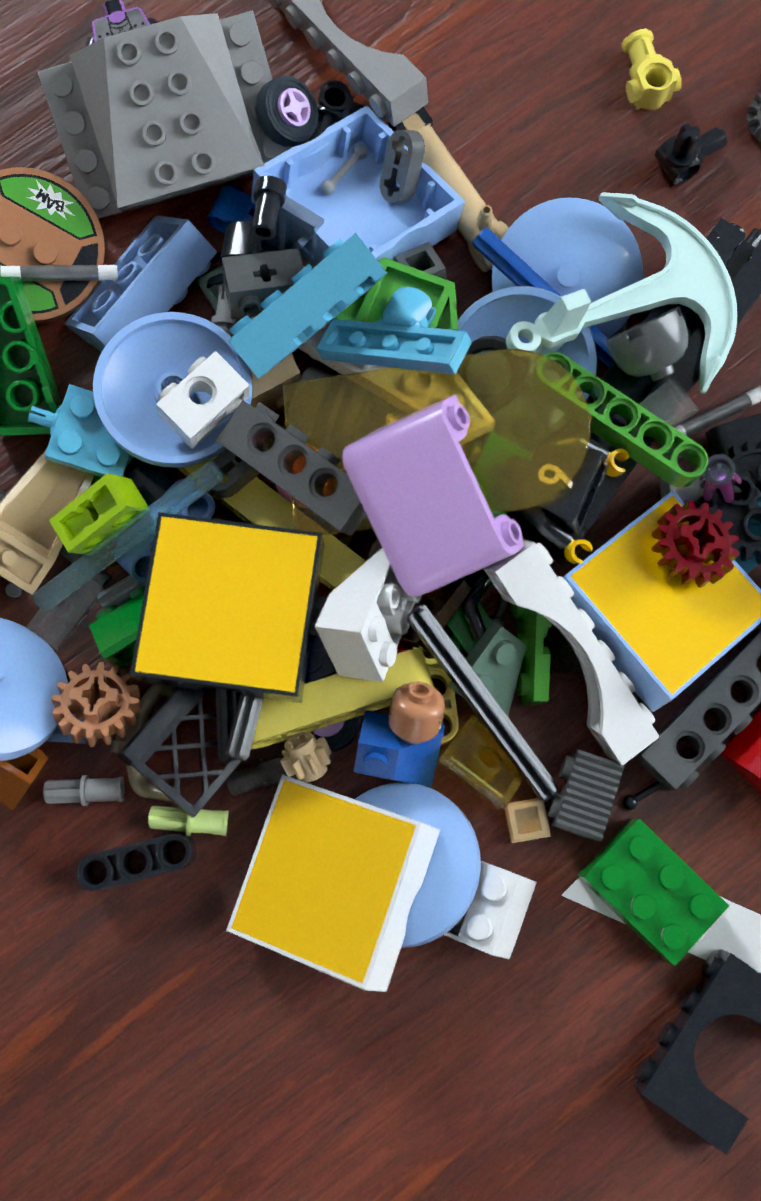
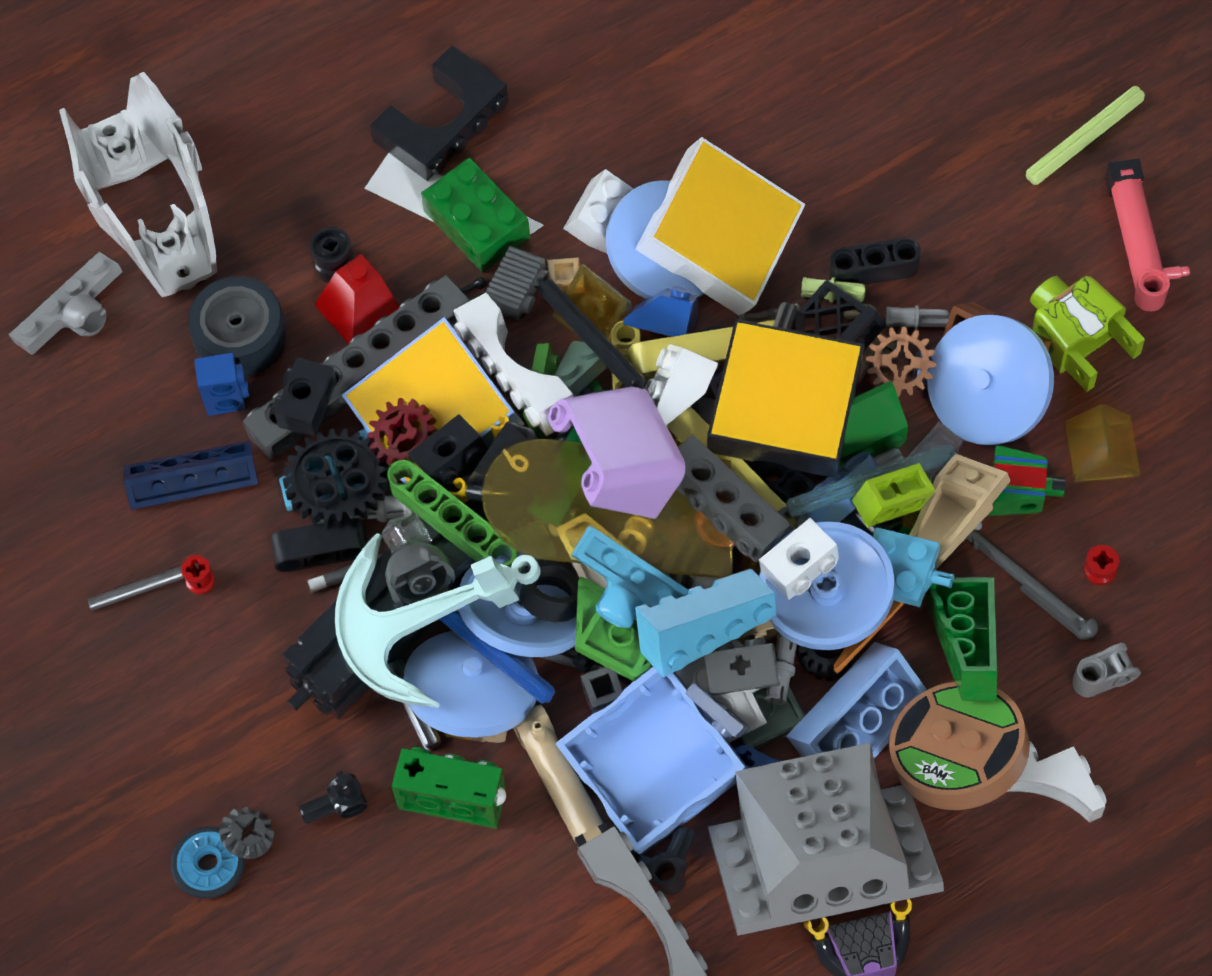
camera: 170 degrees left, 15 degrees down
flat silver bar [0,265,118,281] -> none
black flag [207,175,287,288] -> none
black wheel [255,76,319,146] -> none
tan gear [280,732,332,782] -> none
light grey hinge [321,144,368,195] -> none
dark grey beam [380,130,425,203] -> none
nougat head [389,682,445,744] -> none
light yellow connector [621,29,682,110] -> none
piece [699,455,742,503] -> none
none -> green piece [392,747,506,829]
none -> black brick [407,414,488,489]

